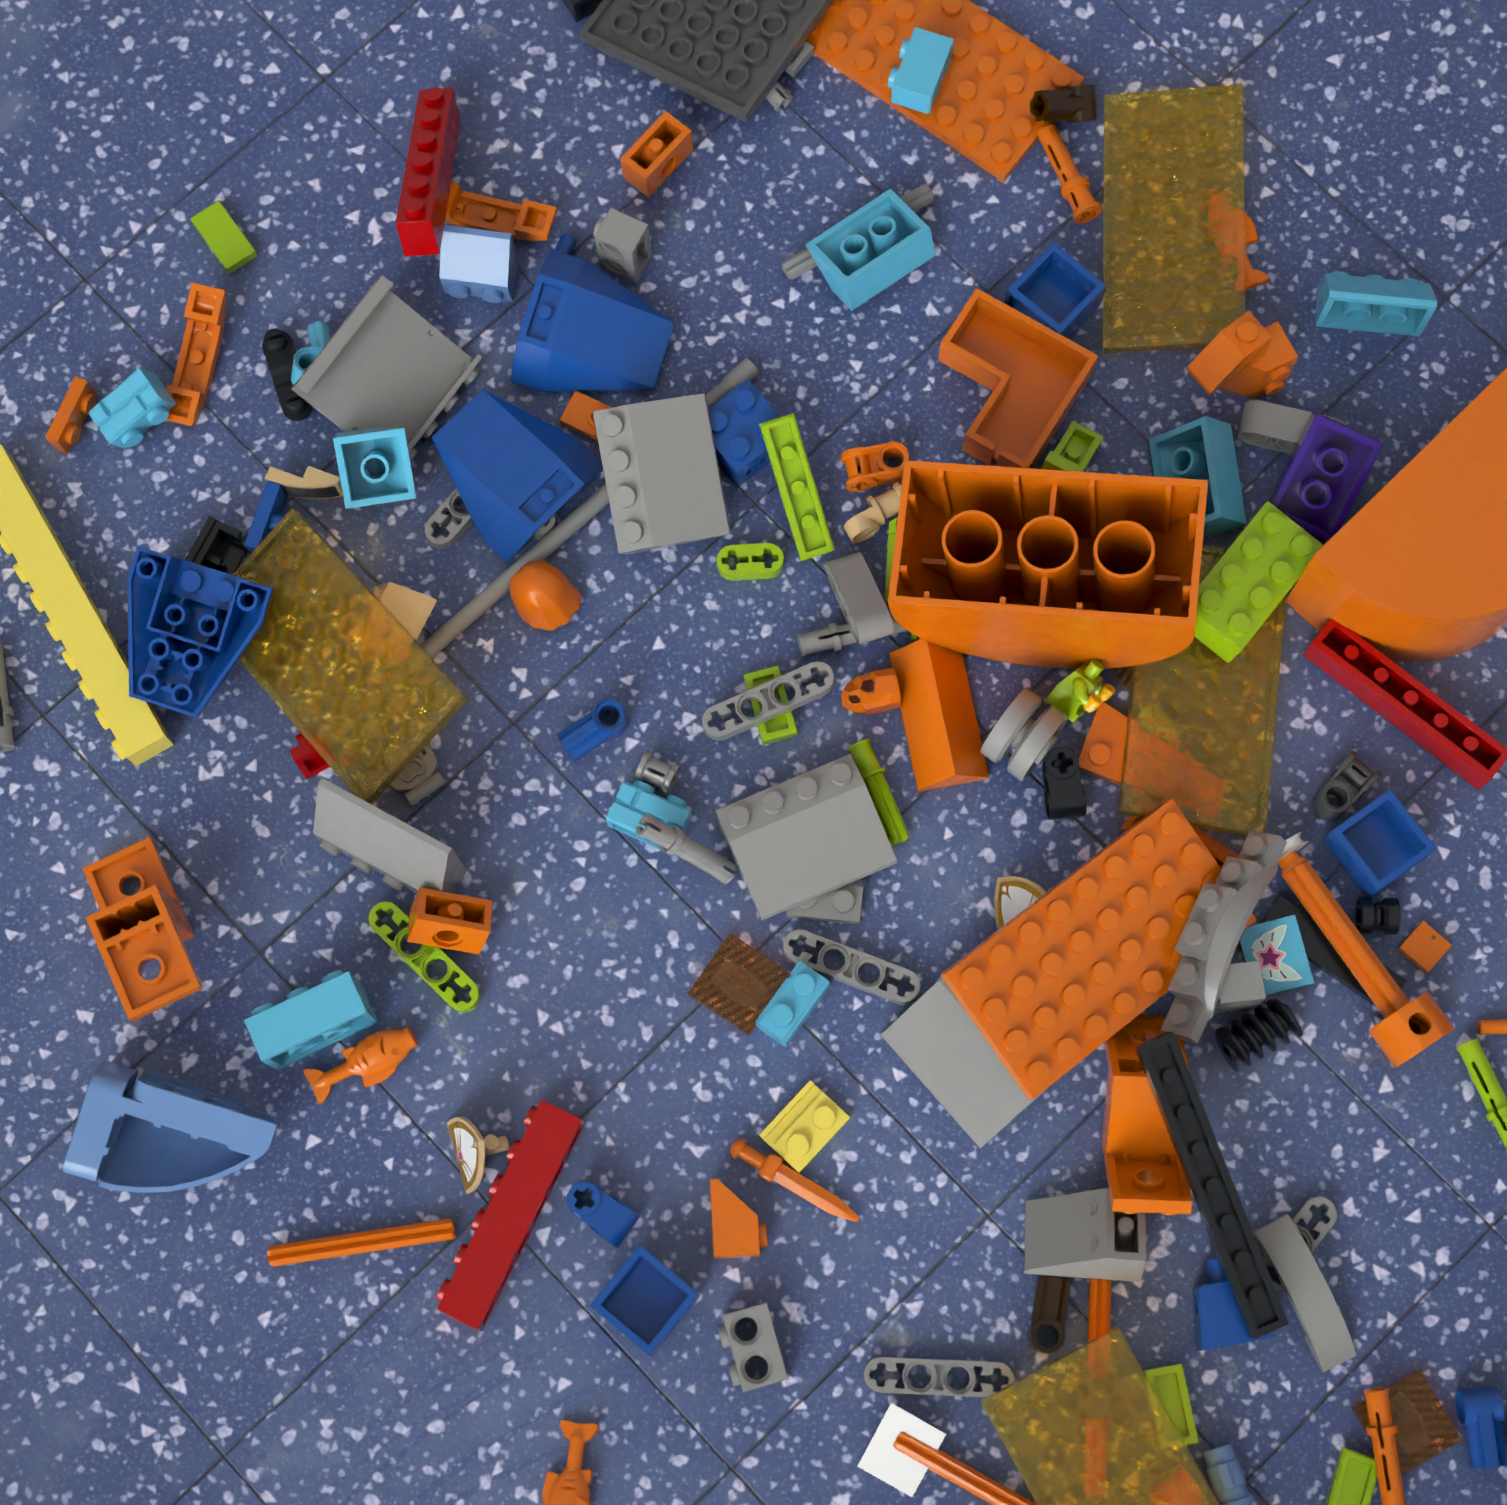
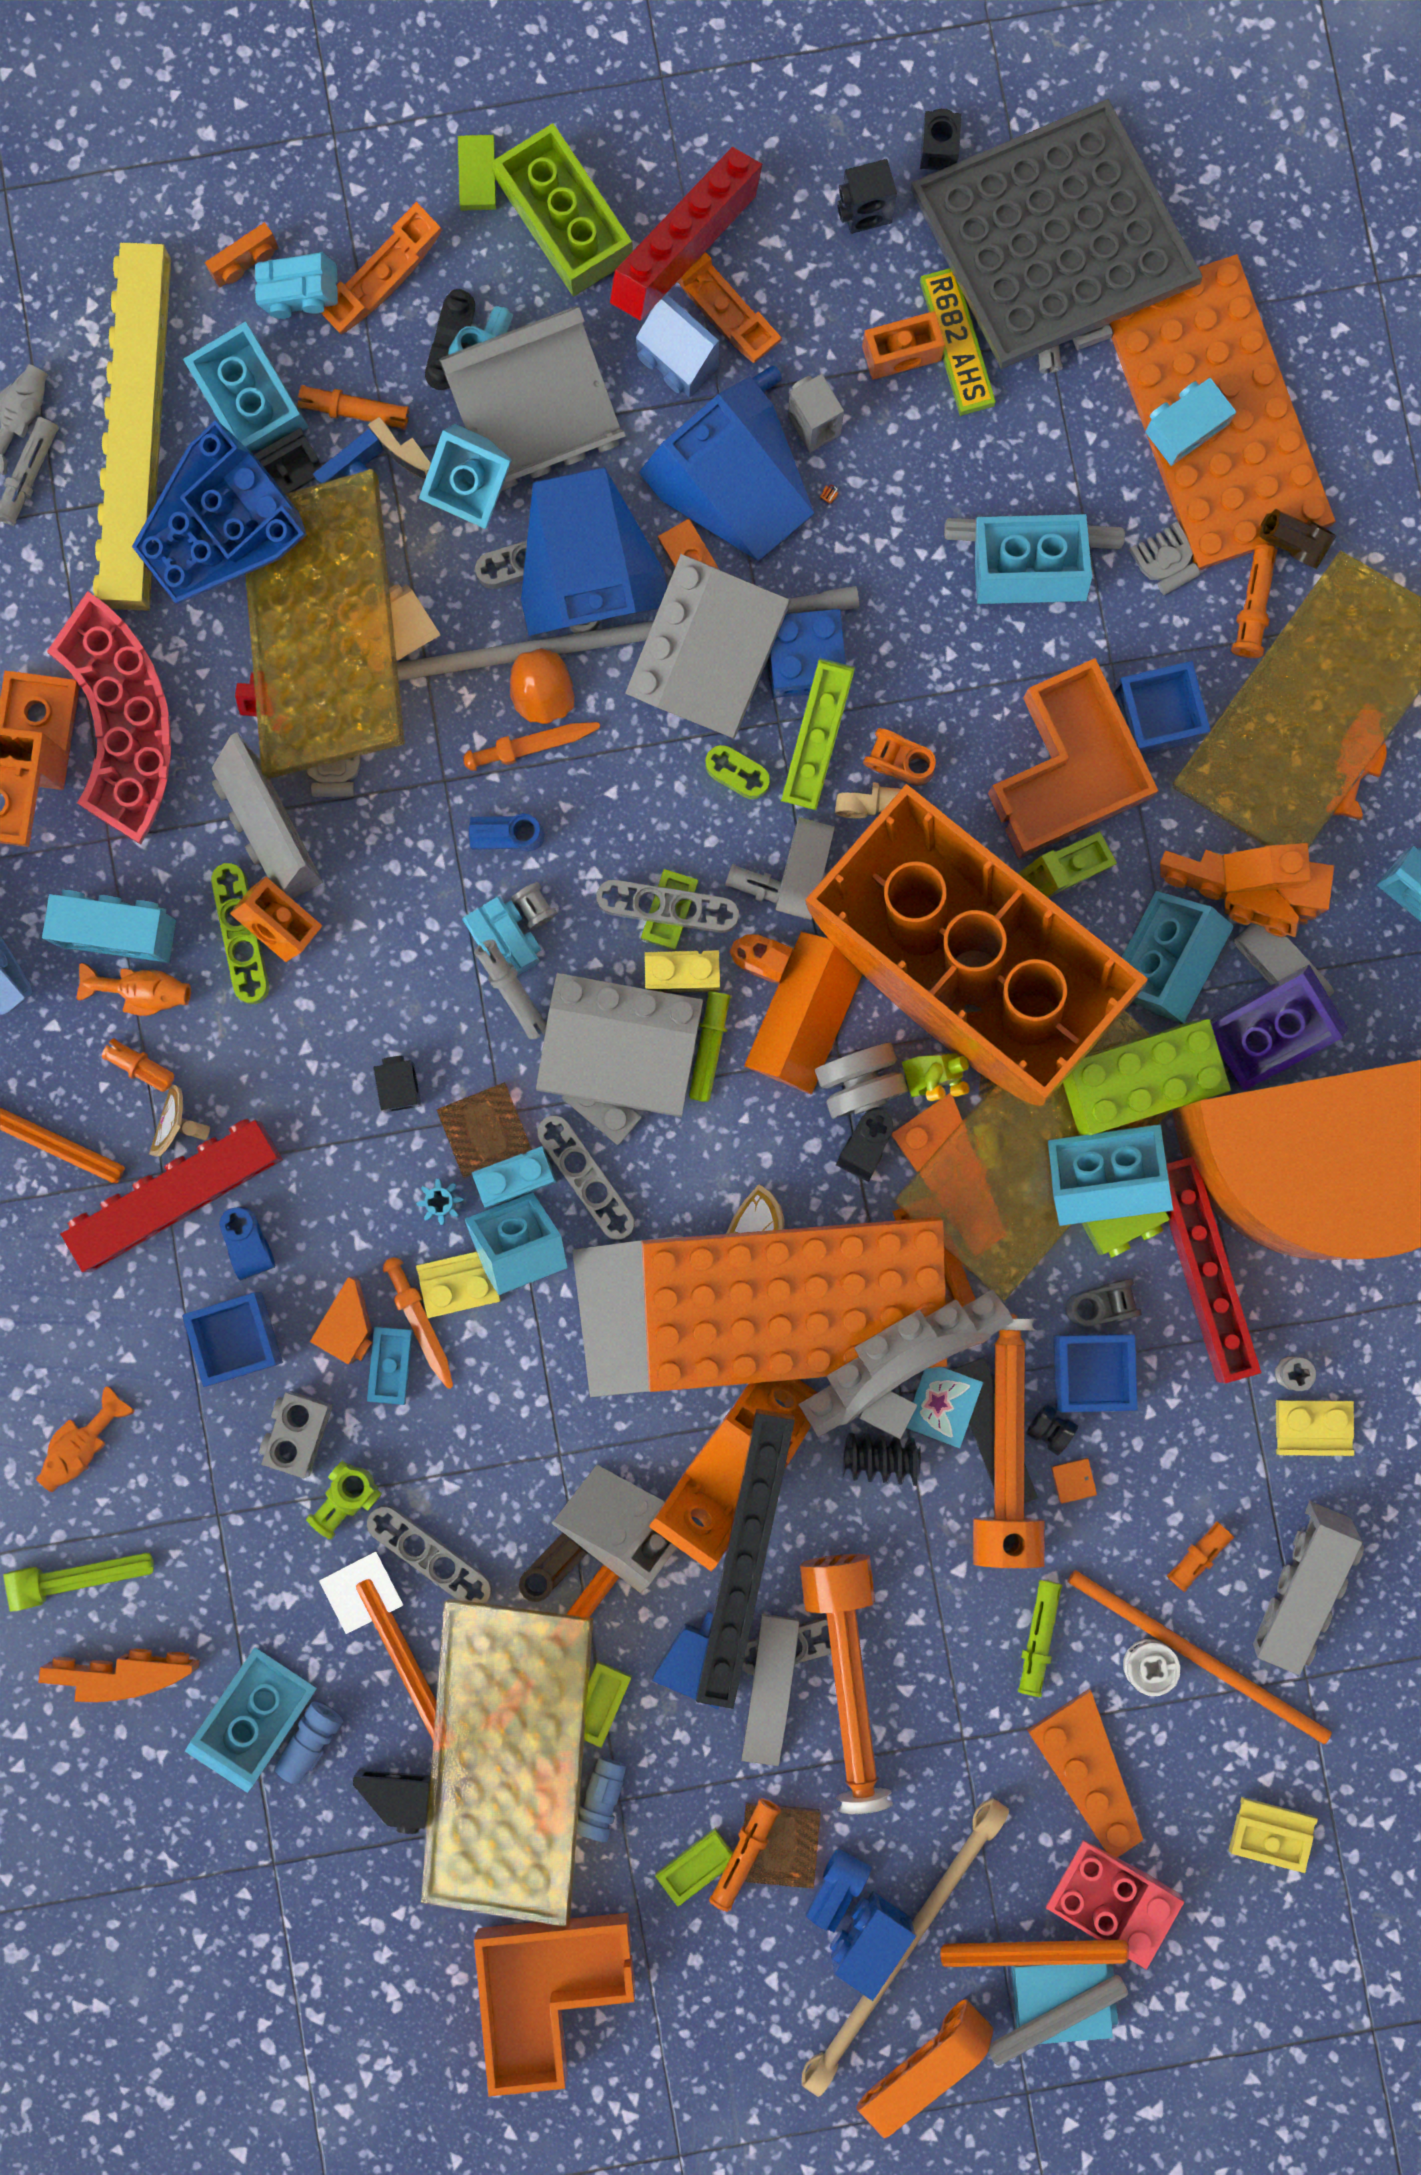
camera: 30 degrees right, 10 degrees up
none -> coral brick [47,591,171,845]
none -> orange axle [102,1038,175,1092]
none -> medium azure slope [183,321,309,451]
none -> orange pin [298,385,410,430]
none -> lime connector [306,1460,382,1540]
none -> dark azure plate [367,1327,413,1405]
none -> black brick [373,1056,422,1113]
none -> medium azure gear [416,1179,464,1225]
none -> orange sword [463,722,600,771]
none -> medium azure slope [465,1193,567,1295]
none -> lime brick [492,123,633,297]
none -> light yellow brick [645,950,720,993]
none -> orange piece [800,1554,893,1814]
none -> orange piece [820,485,838,505]
none -> black brick [837,159,897,234]
none -> tile [920,268,996,416]
none -> medium azure slope [1048,1124,1173,1226]
none -> lime brick [1082,1211,1170,1258]
none -> light grey piece [1129,521,1200,595]
none -> orange slope [1160,849,1300,937]

